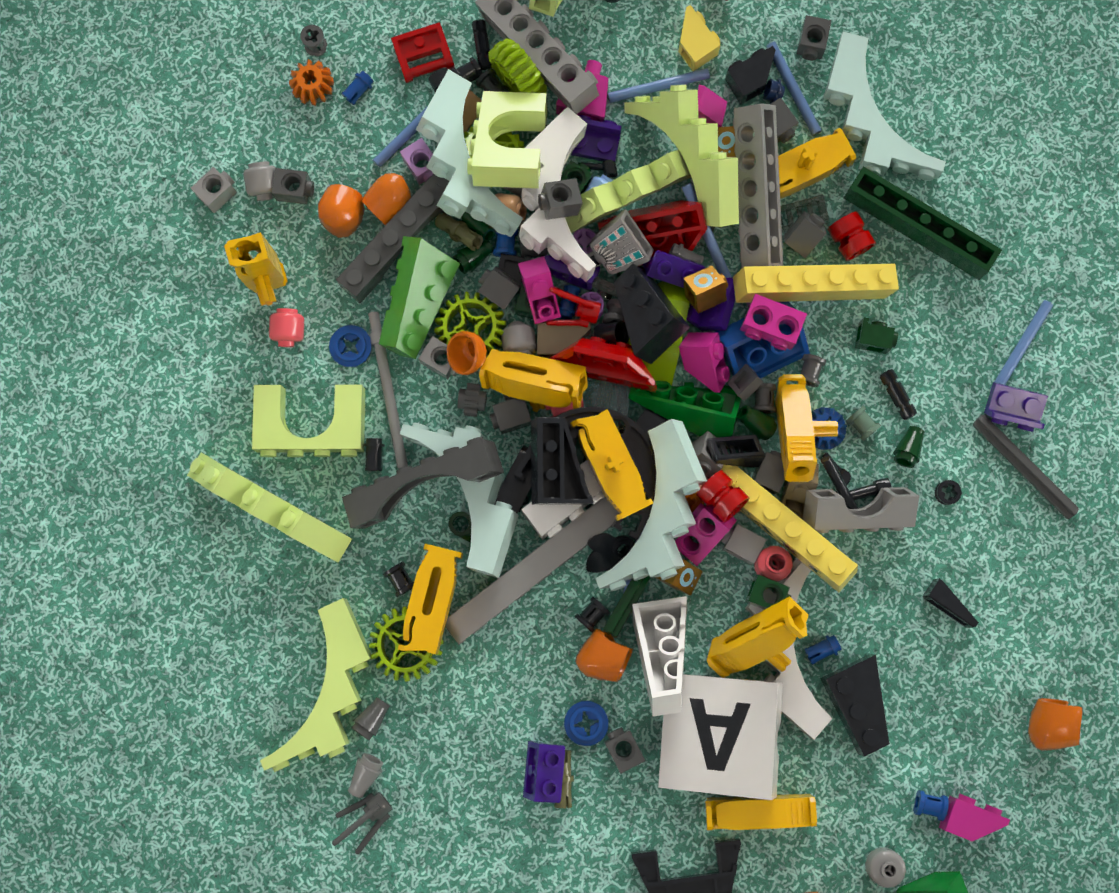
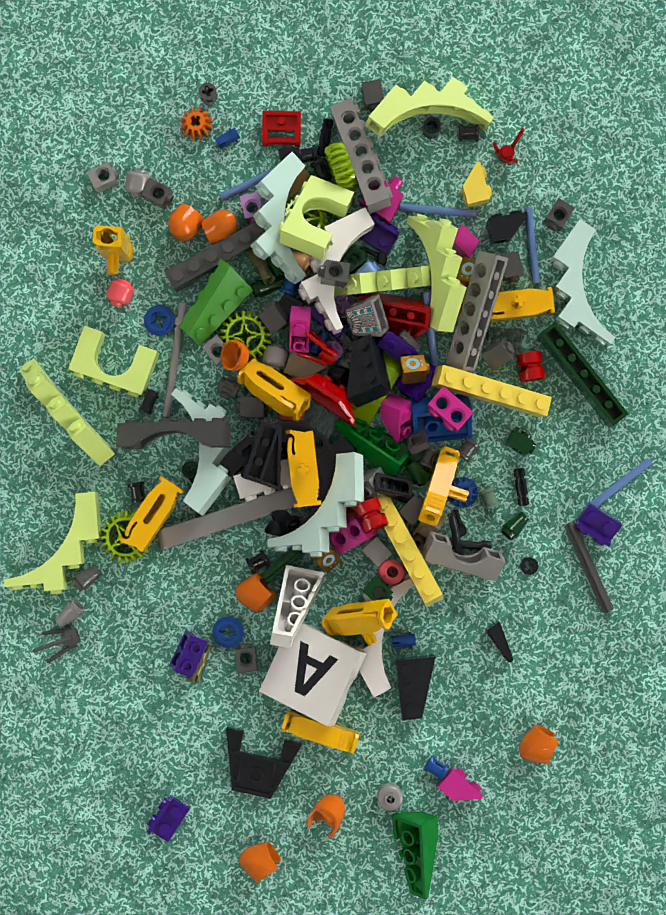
camera: 25 degrees right, 5 degrees up
dark blue plate [763,79,785,104] -> none

